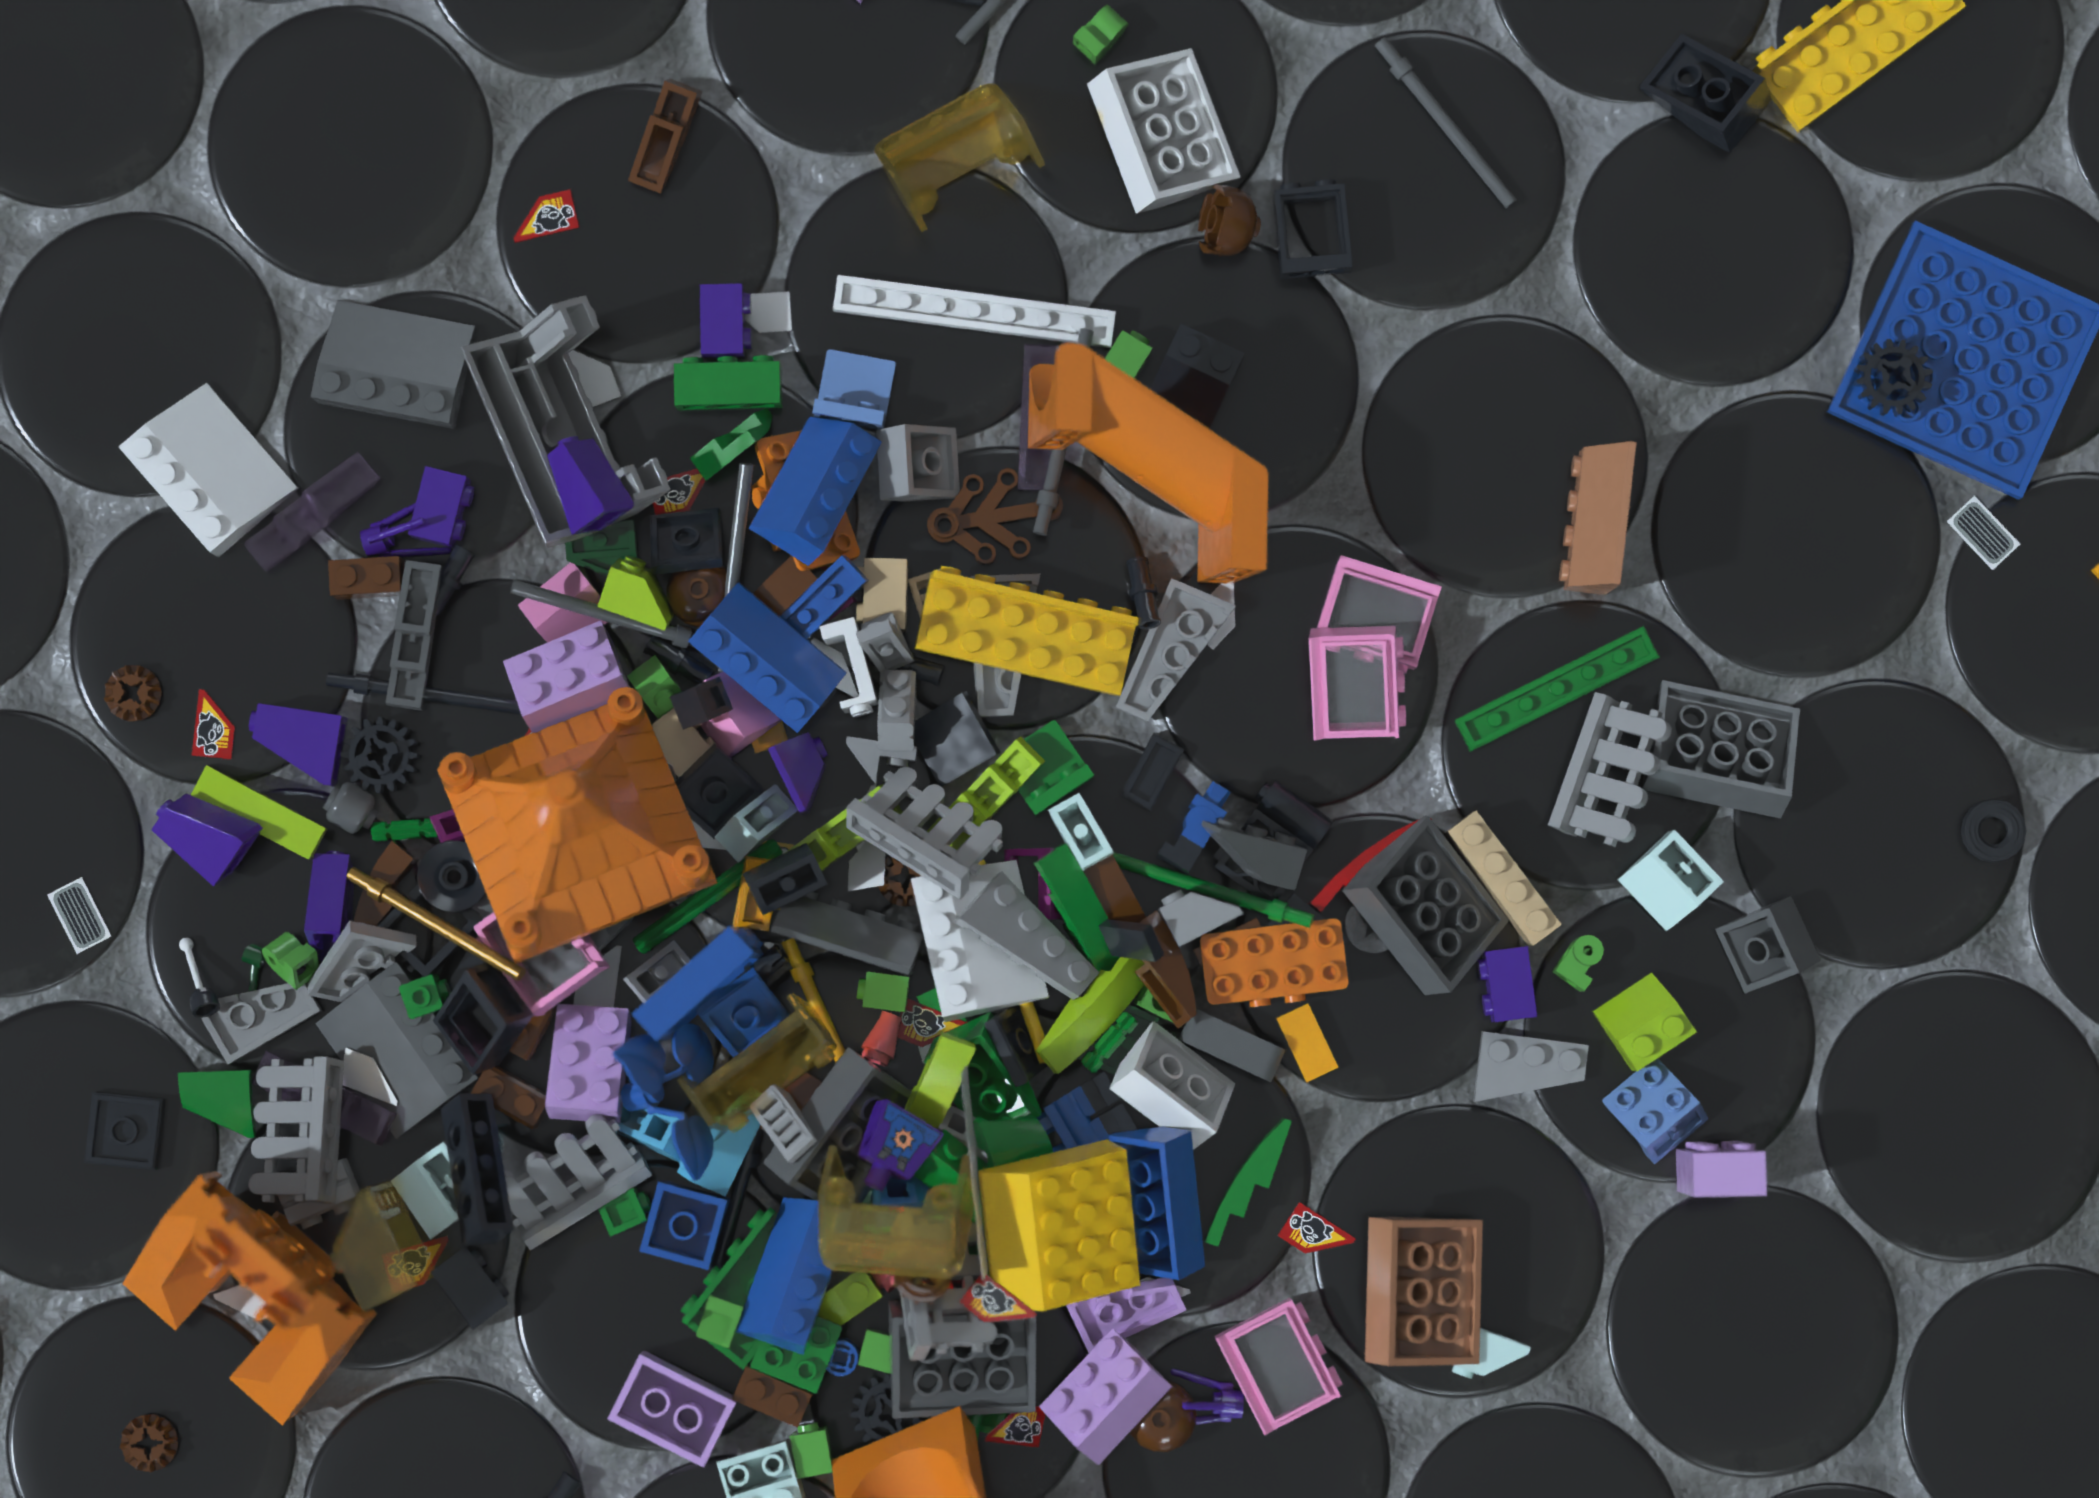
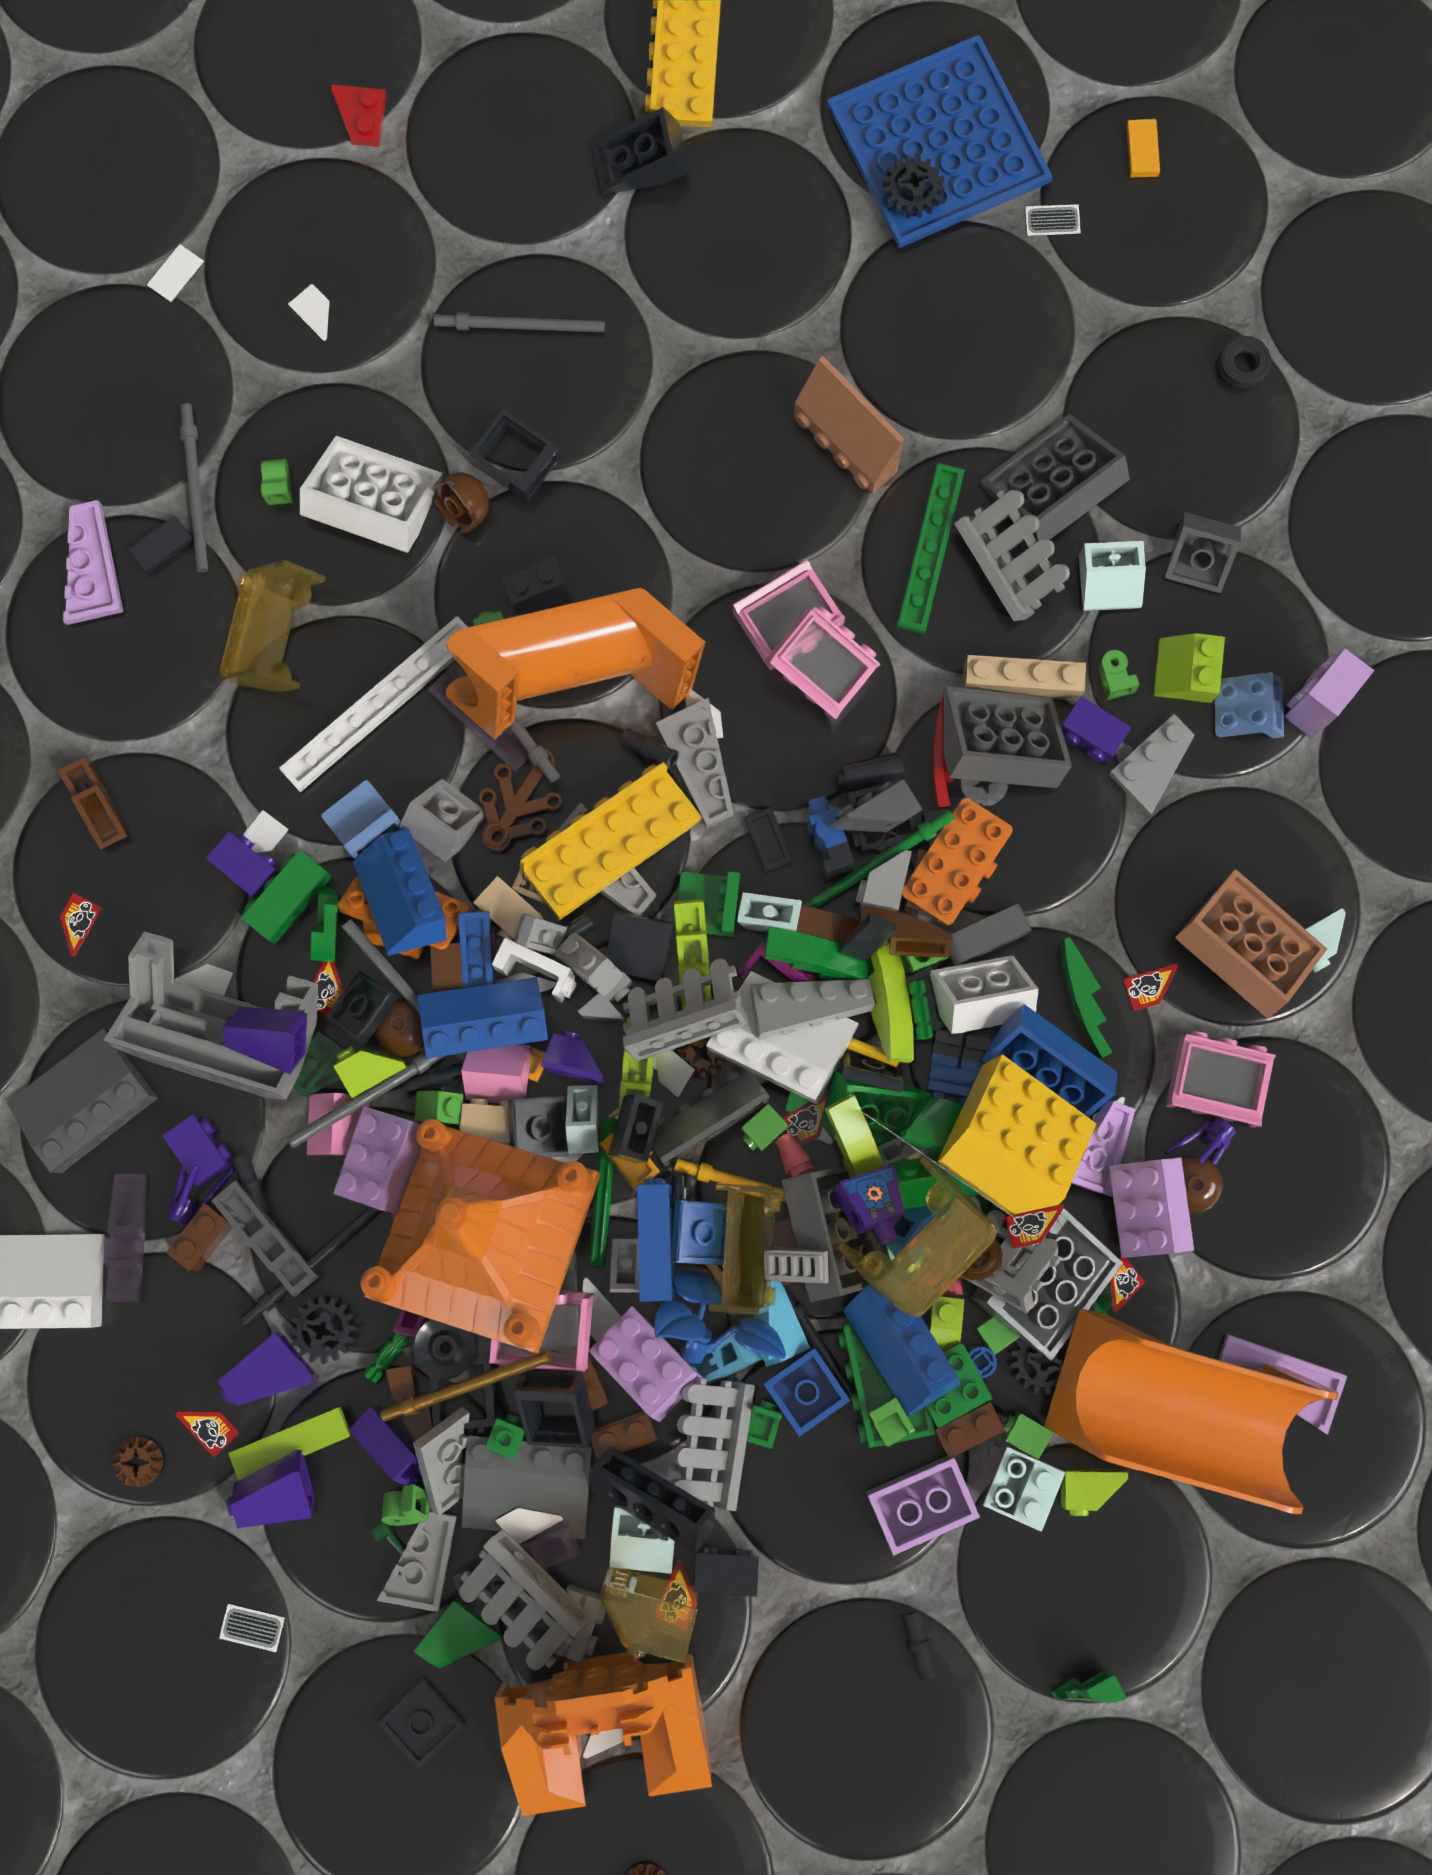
camera: 50 degrees left, 5 degrees down
black hinge [179,938,221,1018] -> none
dark grey head [323,782,378,834] -> none
black brick [670,676,733,730] -> none
light orange tile [1276,1003,1339,1083] -> none

